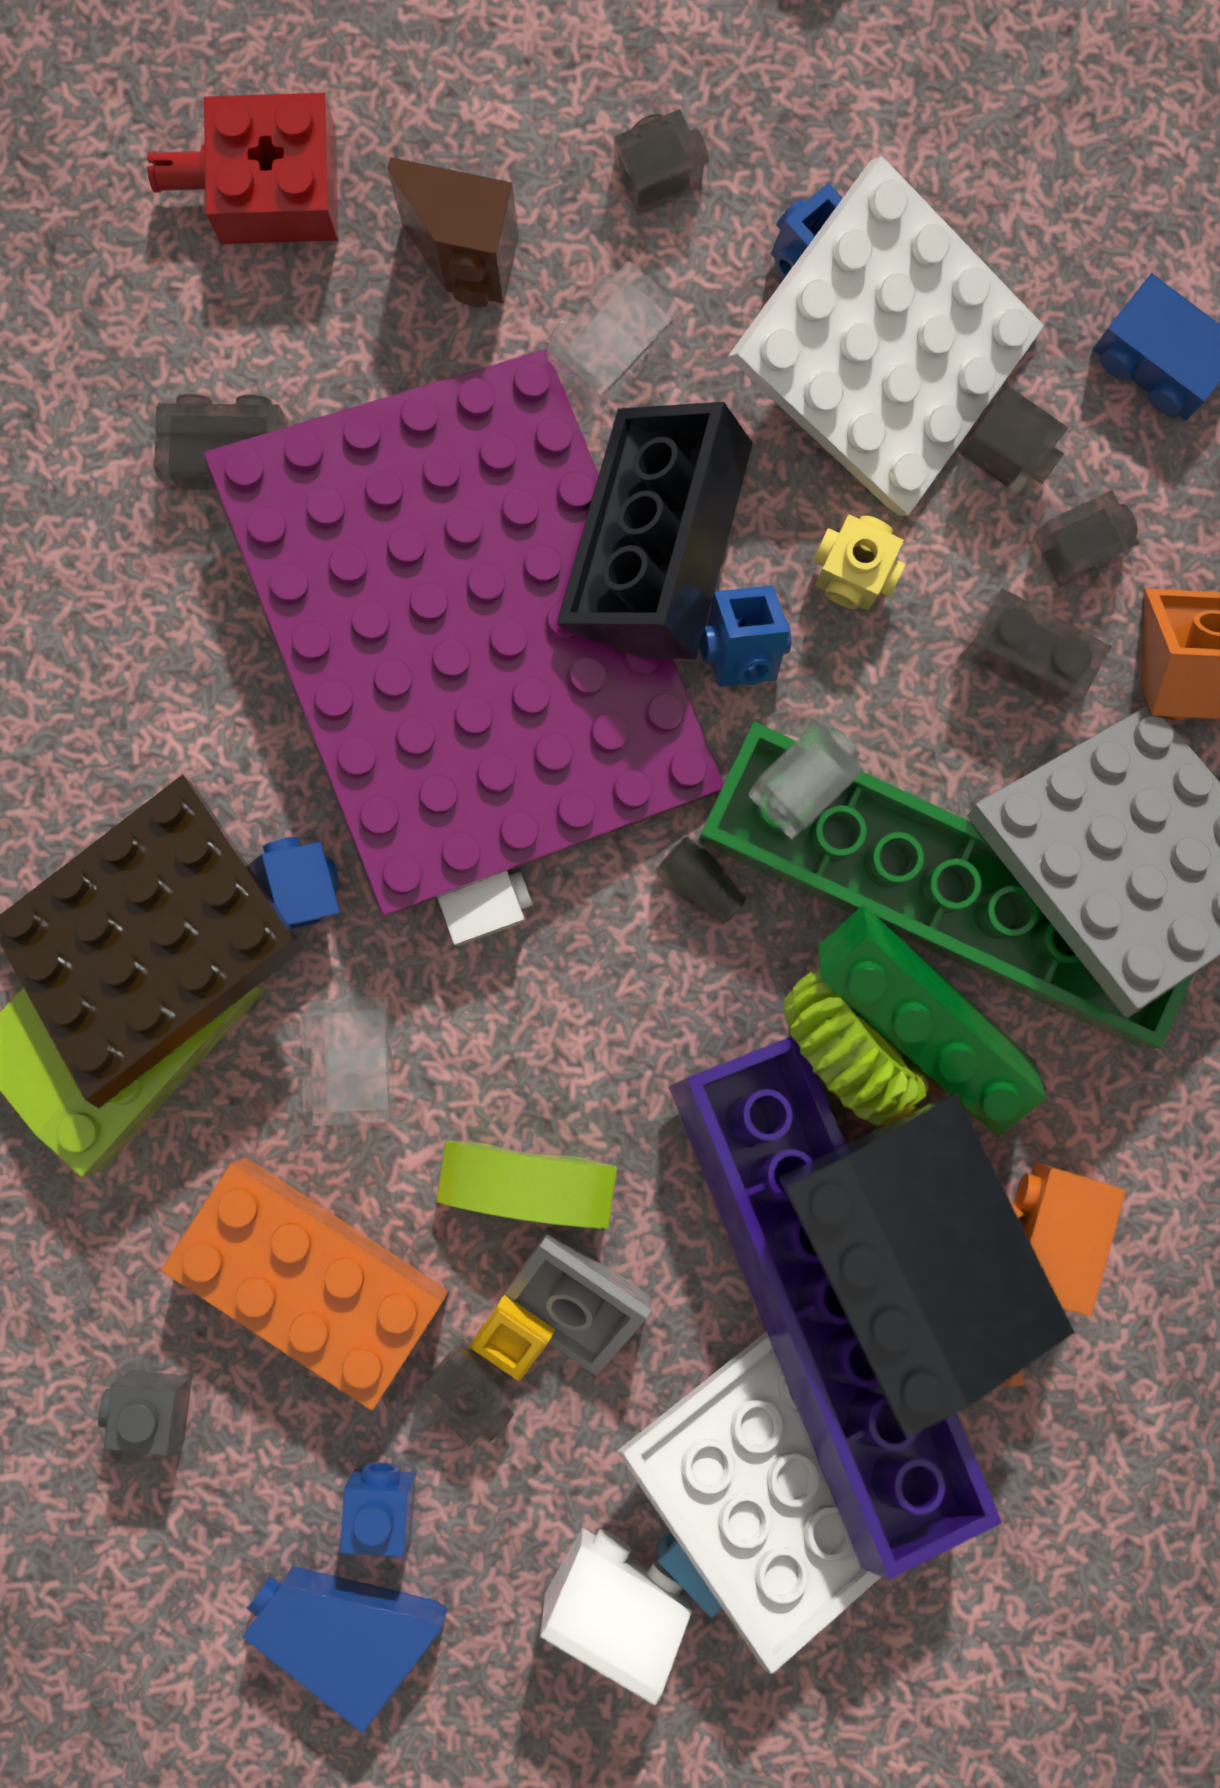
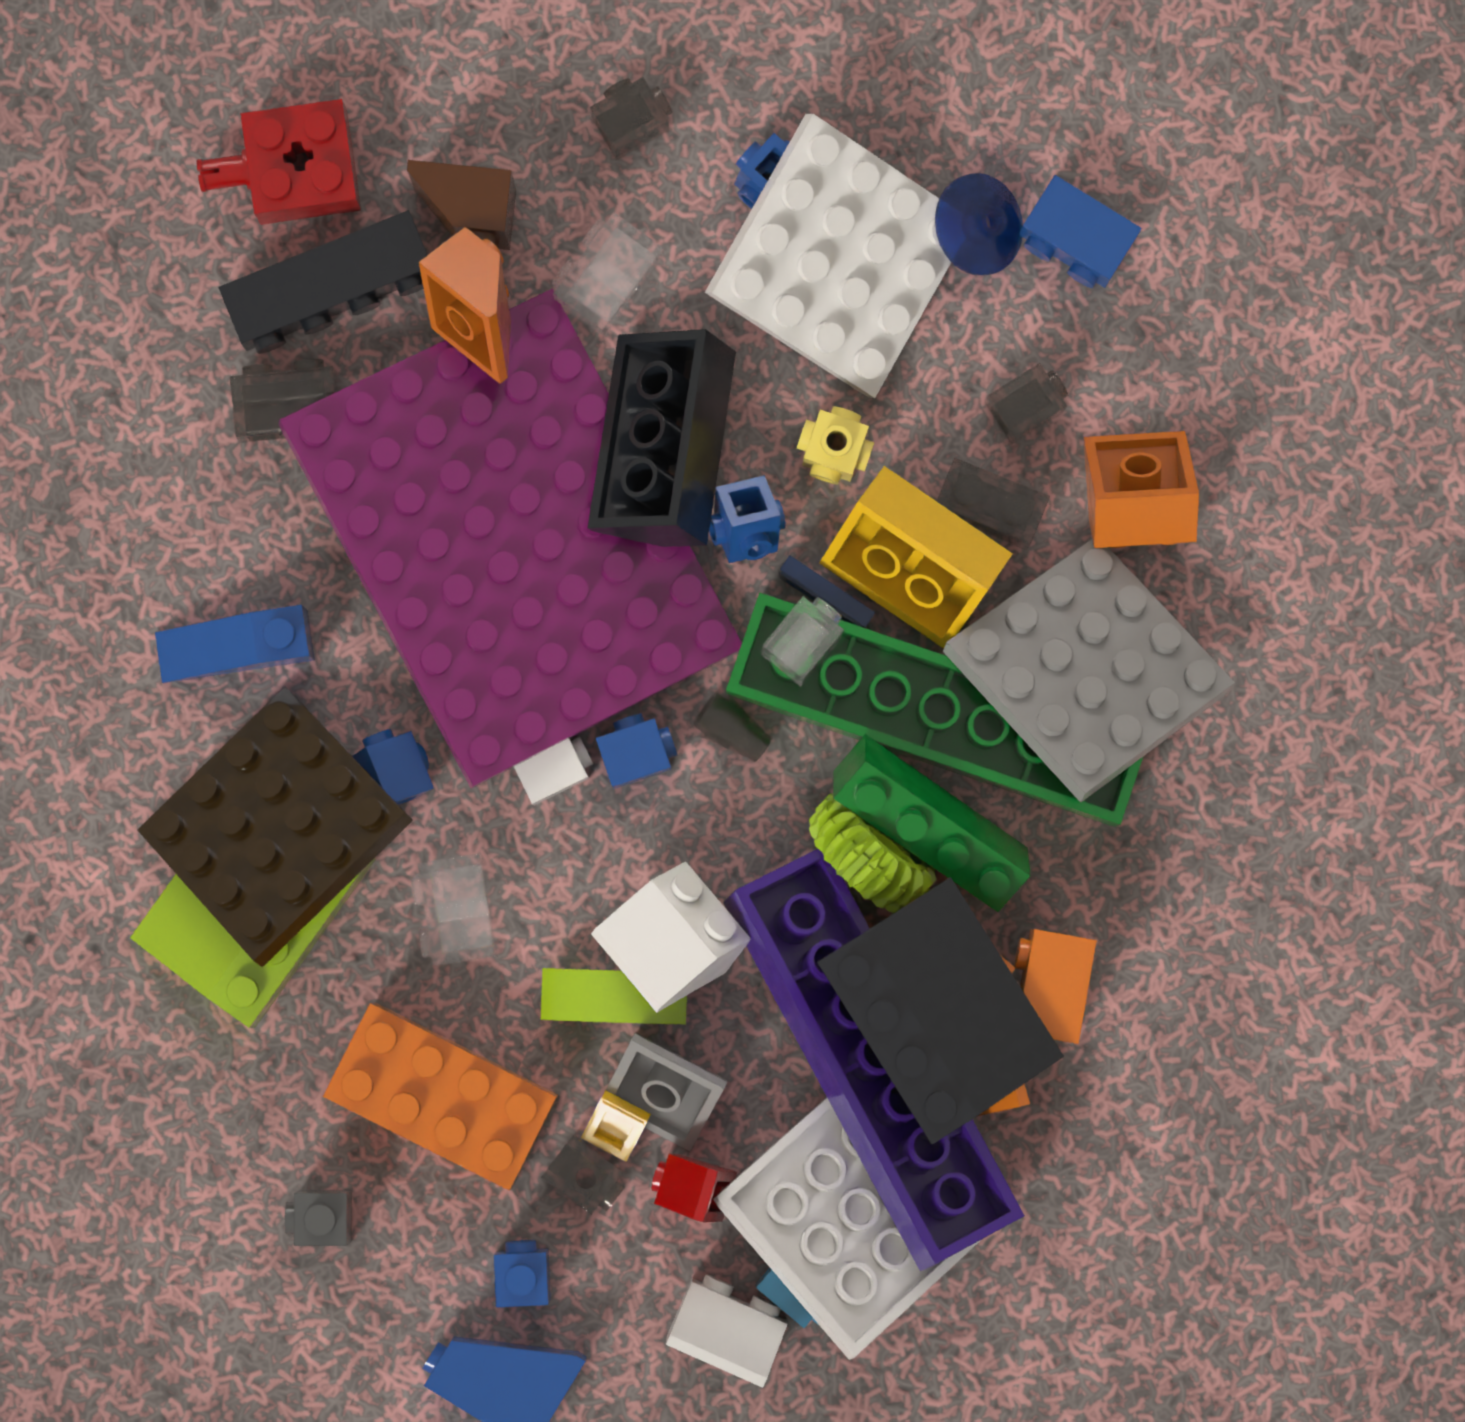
camera: 10 degrees left, 0 degrees up
clear smoke brick [960,386,1068,495] -> none
none -> blue slope [155,605,315,683]
none -> black brick [218,210,427,354]
none -> orange slope [419,227,511,384]
none -> white slope [591,861,751,1013]
none -> blue brick [596,713,678,789]
none -> red slope [651,1153,737,1223]
none -> dark blue tile [779,555,875,628]
none -> yellow brick [819,466,1013,649]
none -> clear blue dish [935,173,1023,276]

